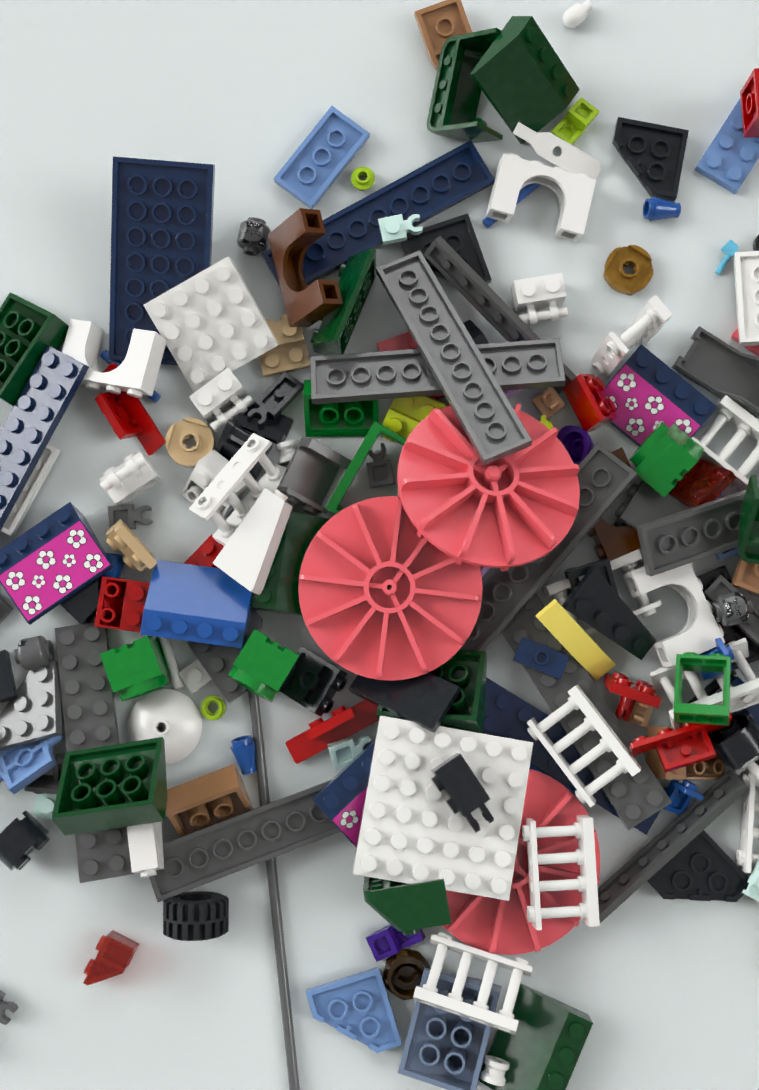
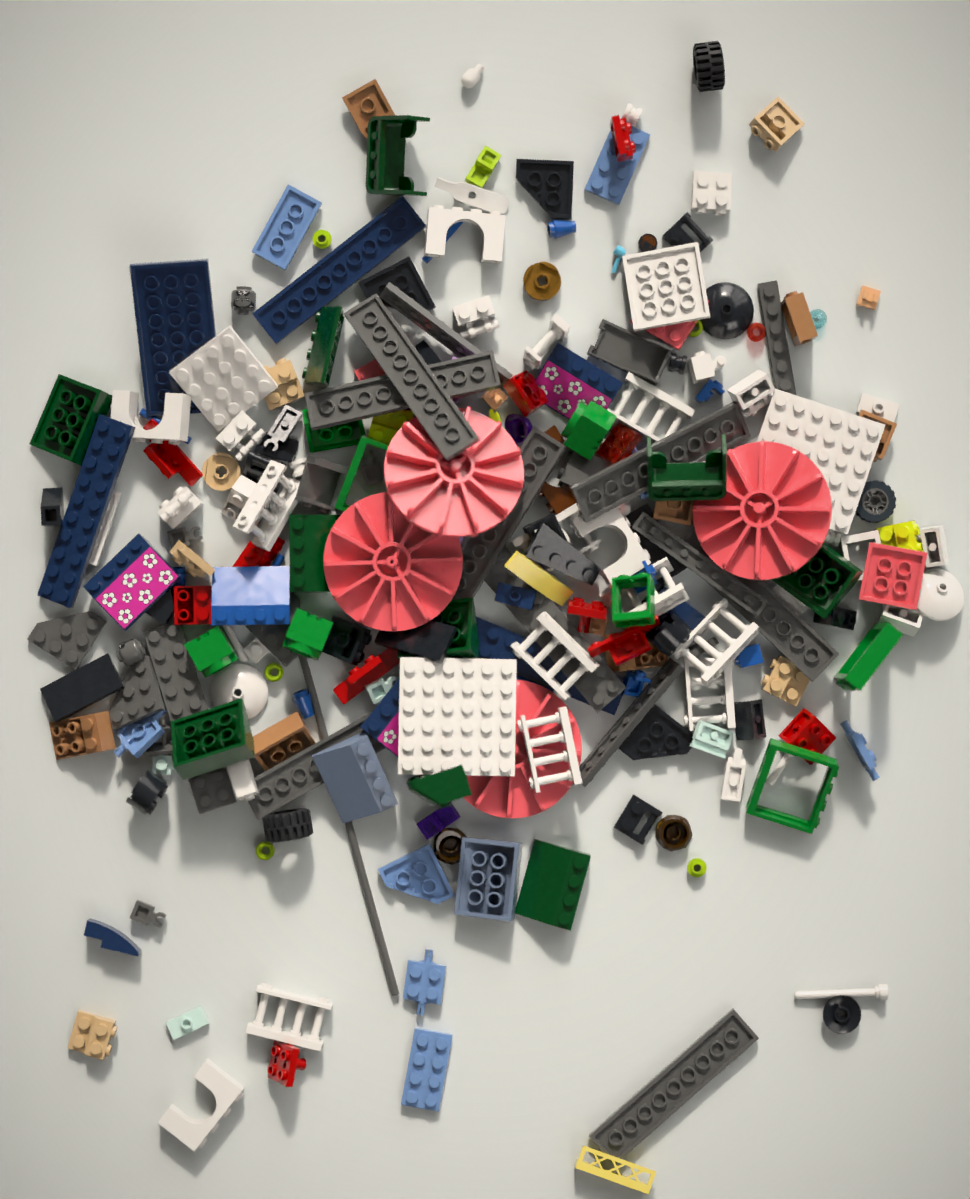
camera: 20 degrees left, 5 degrees up
clear red slope [83,930,139,986] -> none
white slope [213,488,293,595] -> none
reddish brown arch [268,208,343,327] -> none
light aqua plate [378,214,423,245] -> none
white fence [413,933,533,1035] -> none
black hinge [431,753,494,833] -> none
dark green slope [470,16,580,144] -> none
white wheel [480,1055,510,1086] -> none
dark grey head [712,591,753,627] -> none
none -> lime plate [256,841,275,860]
none -> sand blue slope [312,731,398,823]
none -> black plate [613,794,663,845]
none -> dark brown hat [655,815,692,851]
none -> lime plate [687,858,707,878]

